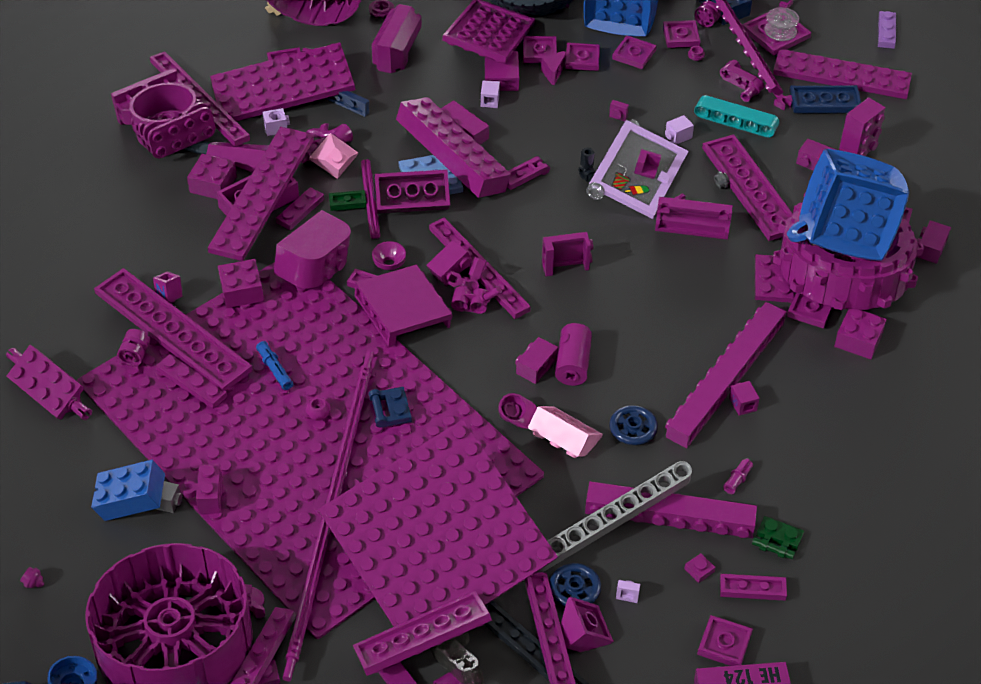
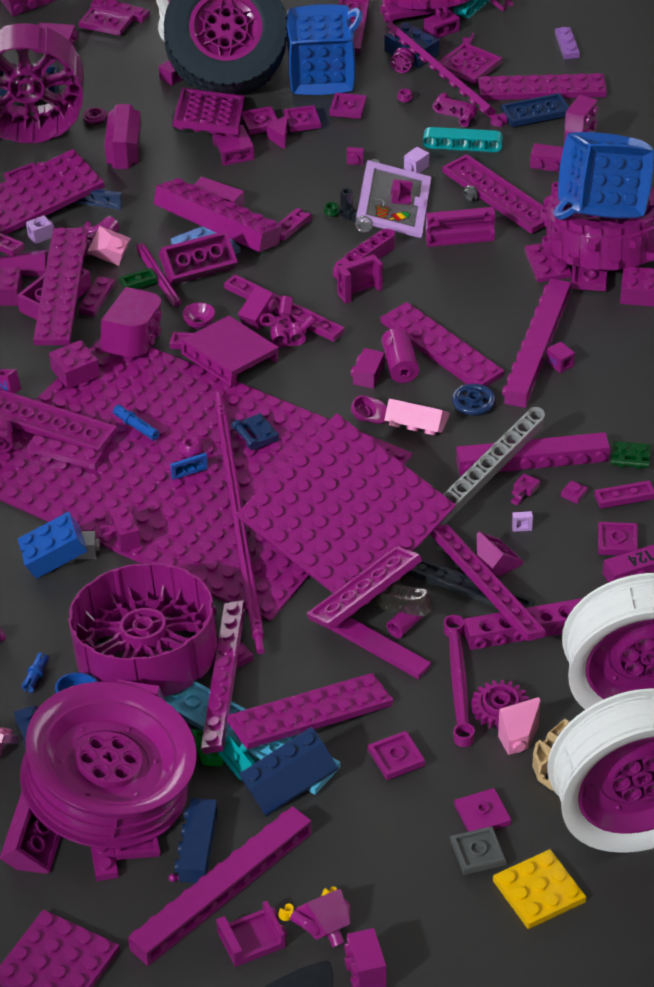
camera: 15 degrees left, 5 degrees down
lavender brick [481,81,500,108] -> none
dark blue plate [549,563,601,606] -> none
magenta plate [663,20,700,48] -> none
magenta axle [723,458,753,494] -> none
clear piece [764,7,799,41] -> none
none -> blue pin [21,652,49,692]
none -> blue slope [170,453,208,480]
none -> dark green plate [323,202,340,217]
none -> magenta piece [333,228,395,279]
none -> magenta plate [381,302,504,386]
none -> magenta plate [511,474,540,506]

